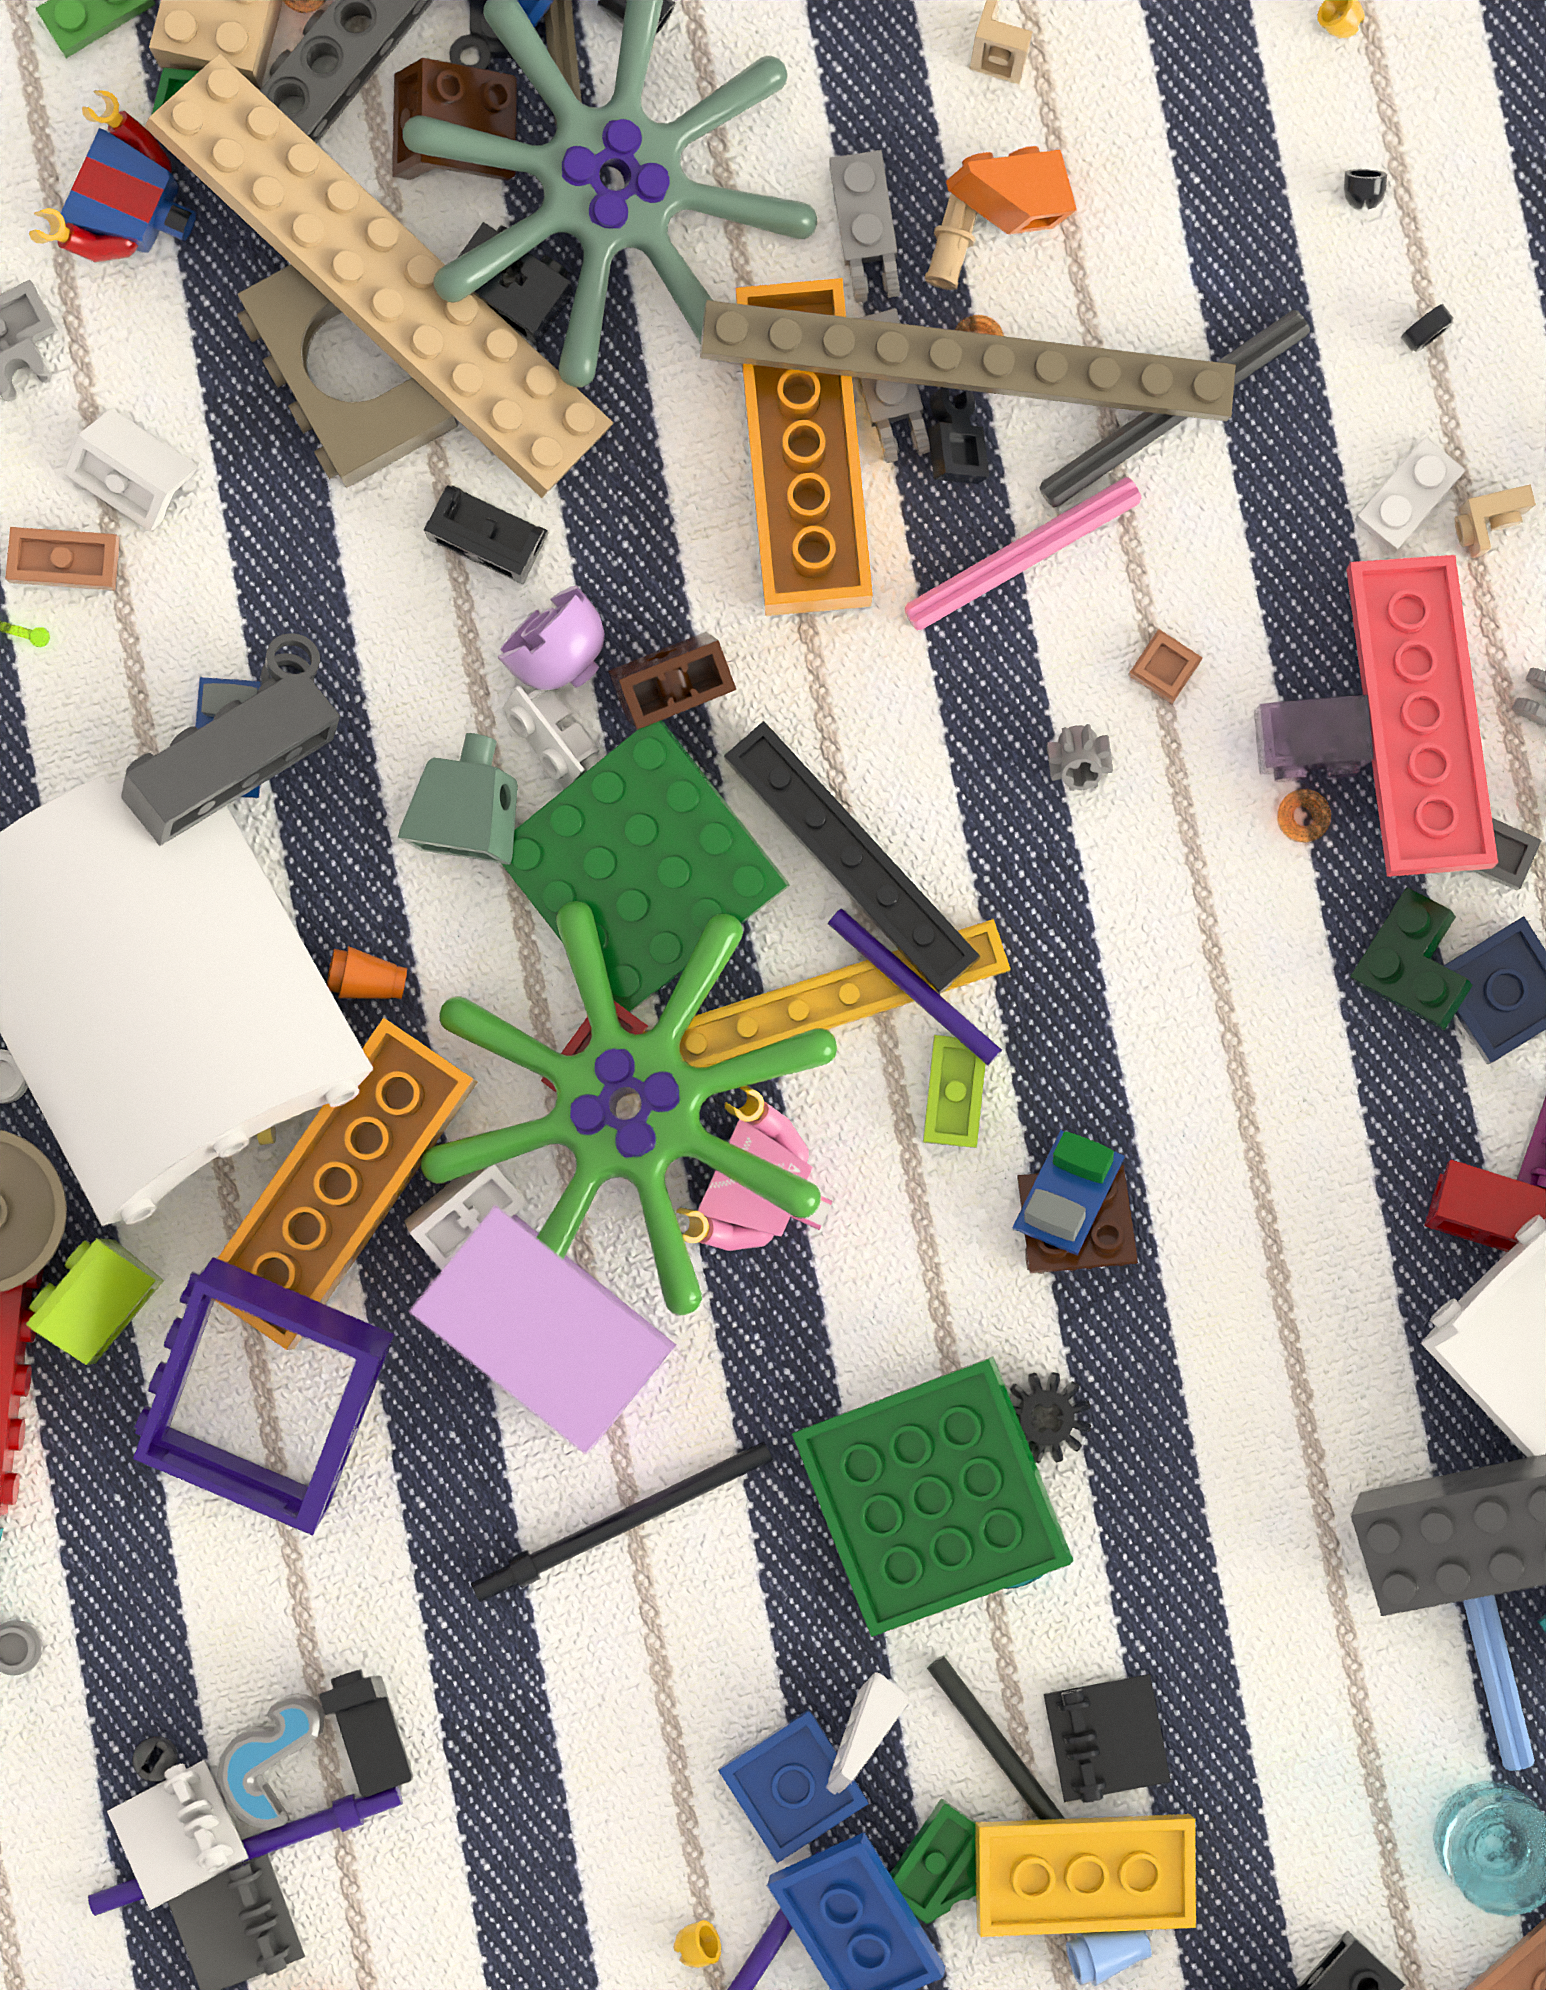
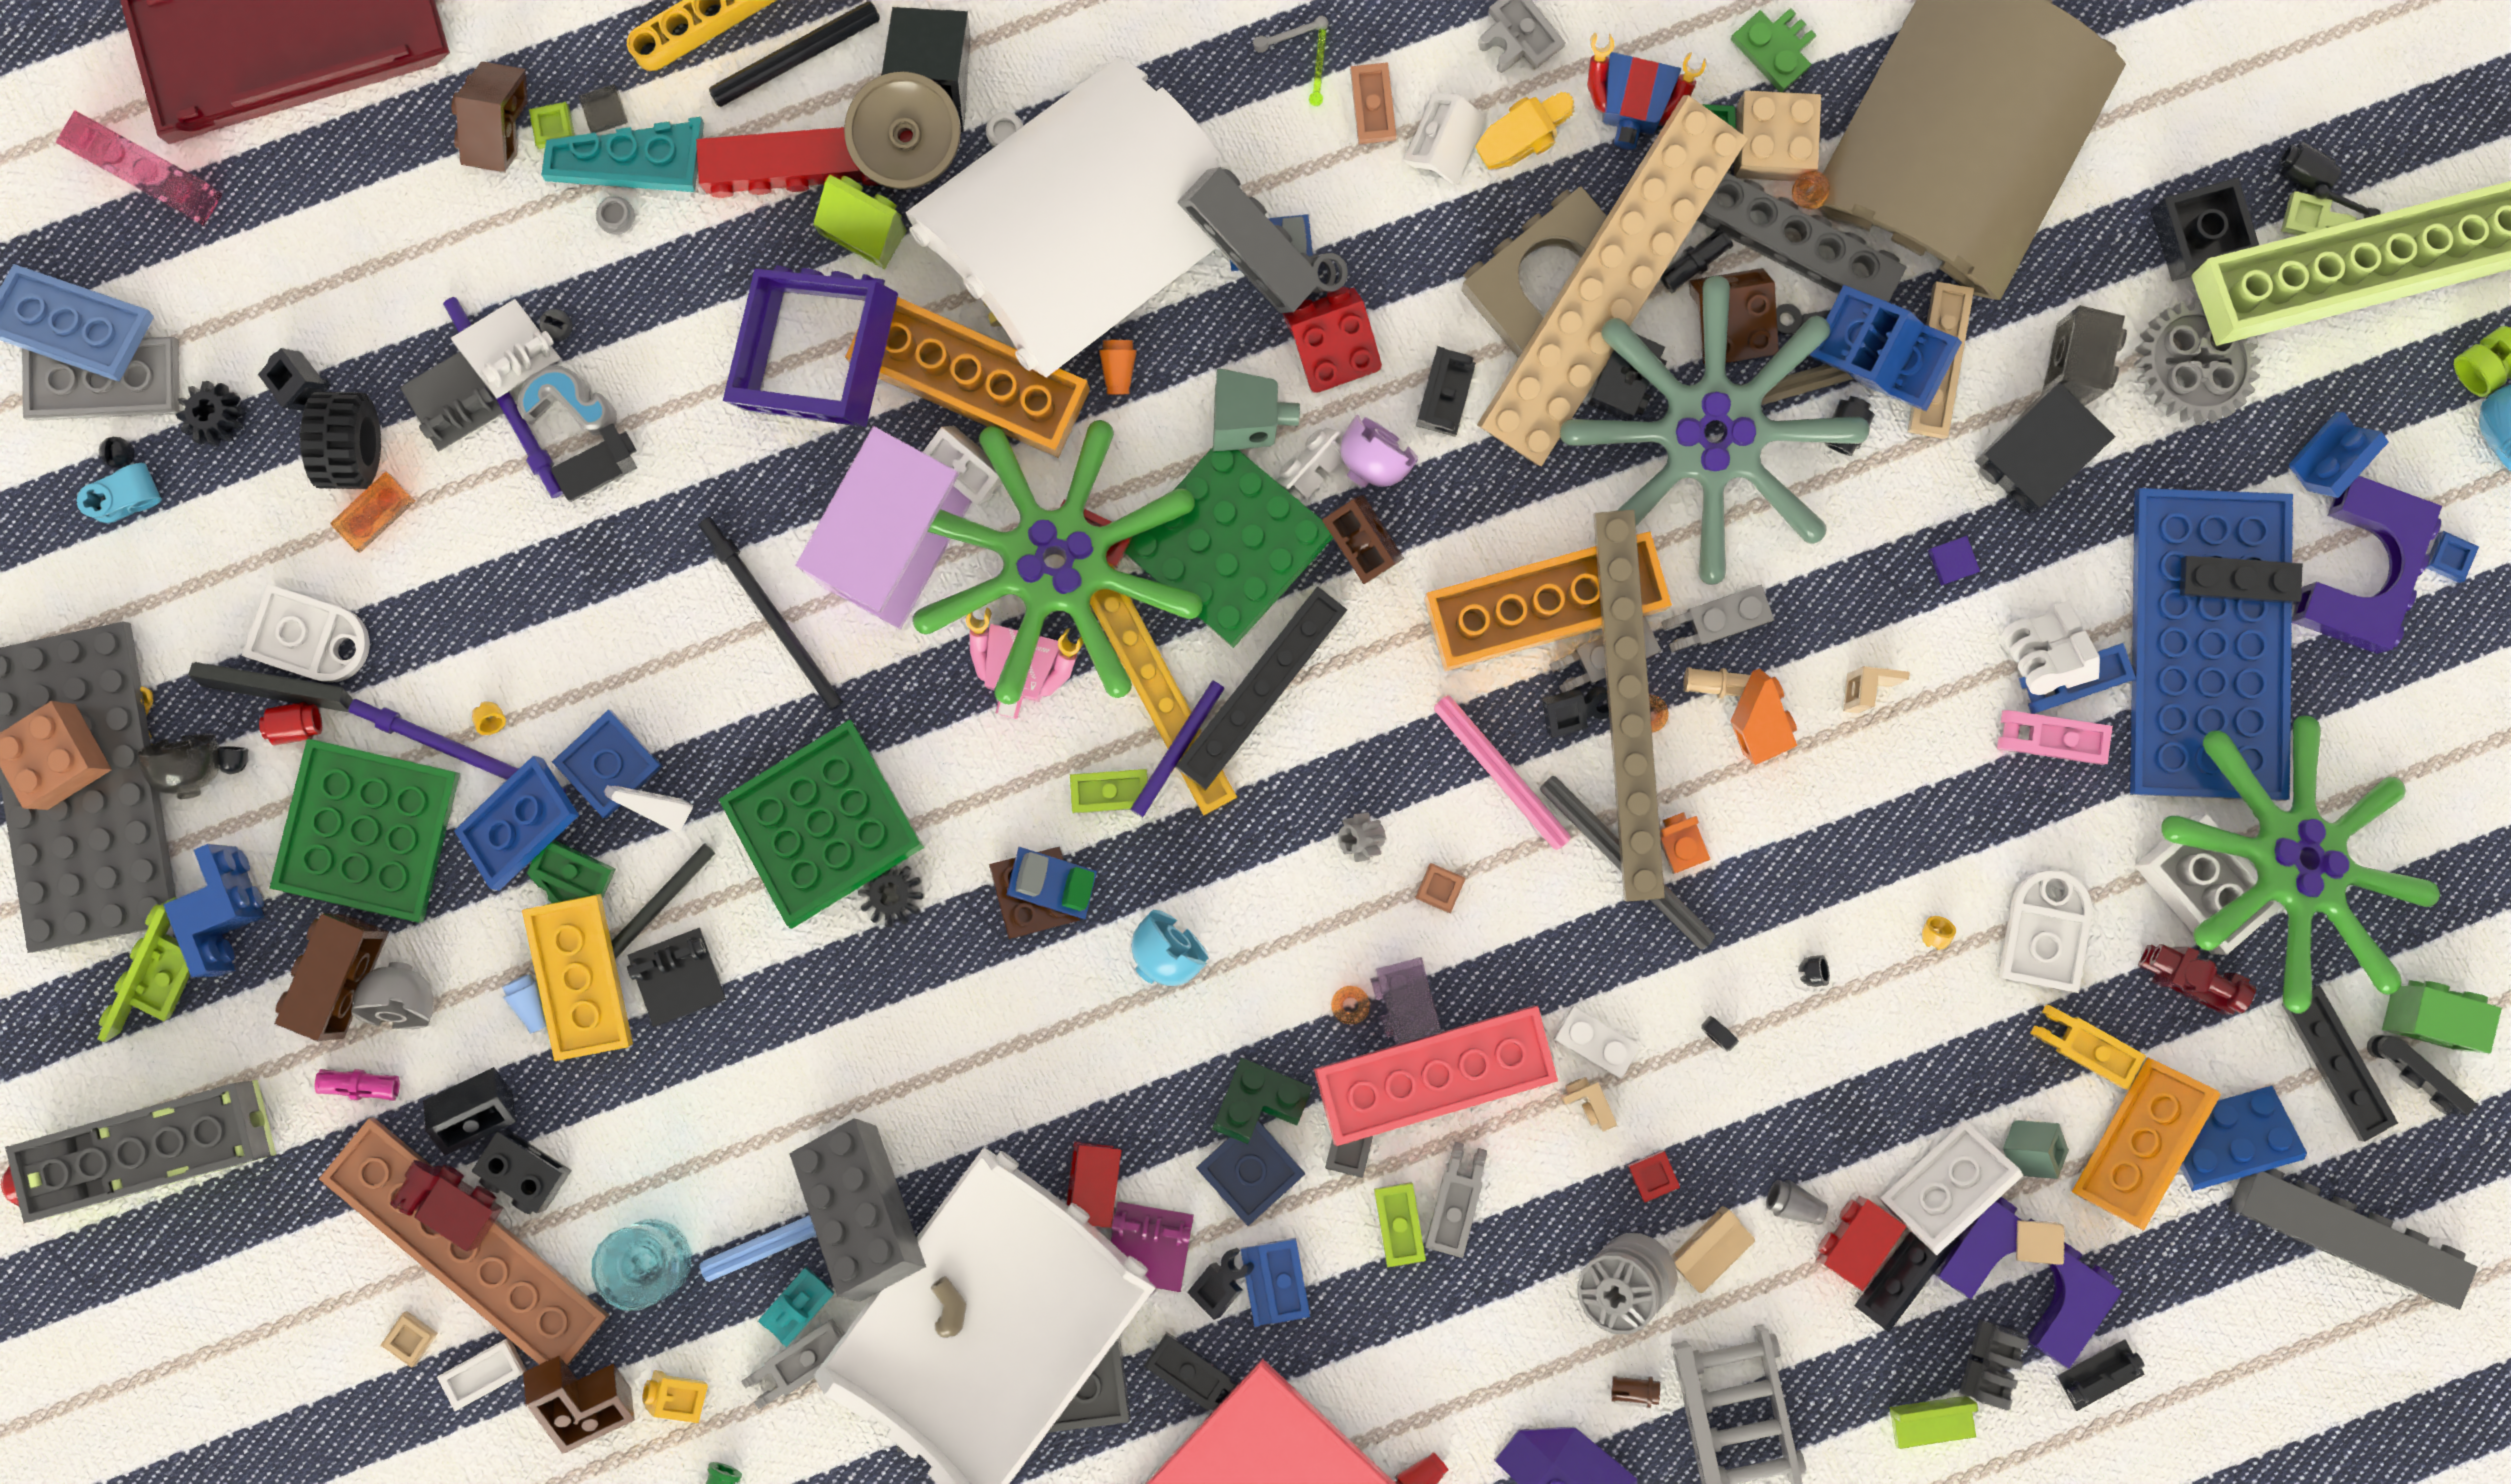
camera: 85 degrees right, 0 degrees up
none -> medium azure cylinder [1131,909,1208,986]
none -> red bracket [1283,287,1382,393]
none -> yellow hinge [1475,91,1575,170]
none -> black pin [1660,227,1734,293]
none -> orange bracket [1660,812,1711,874]

